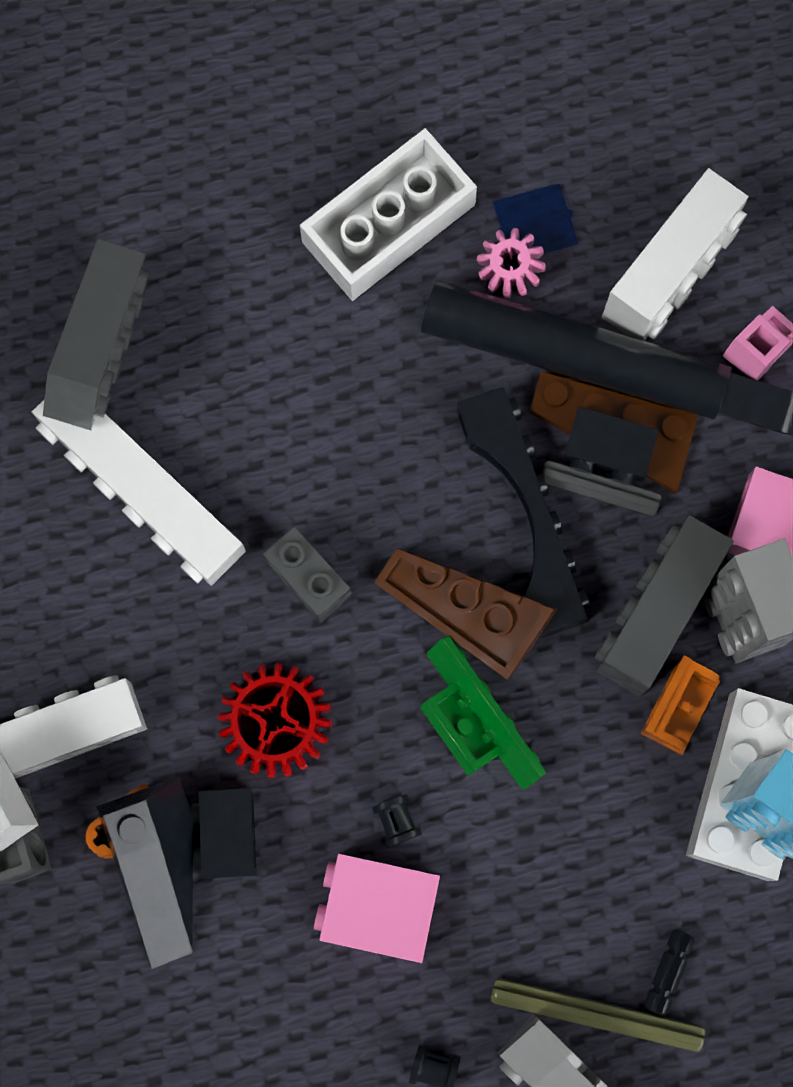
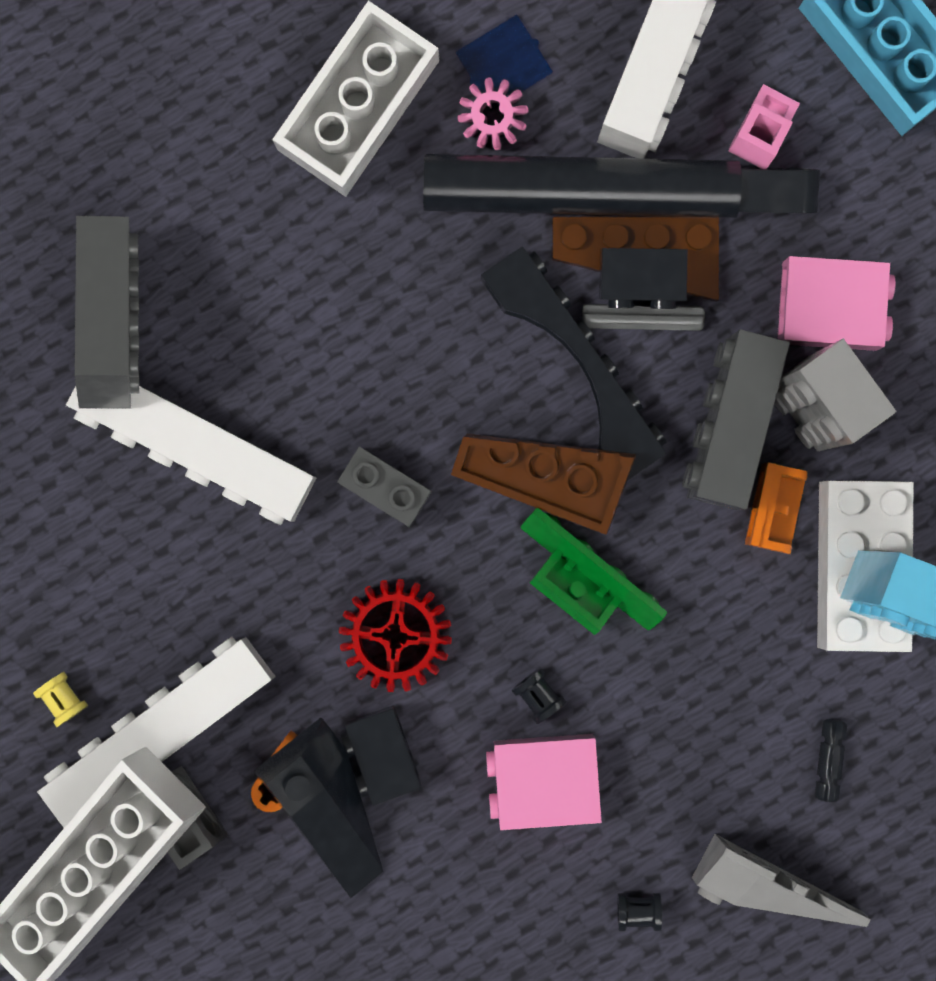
camera: 20 degrees left, 10 degrees up
olive axle [491,978,705,1052] -> none

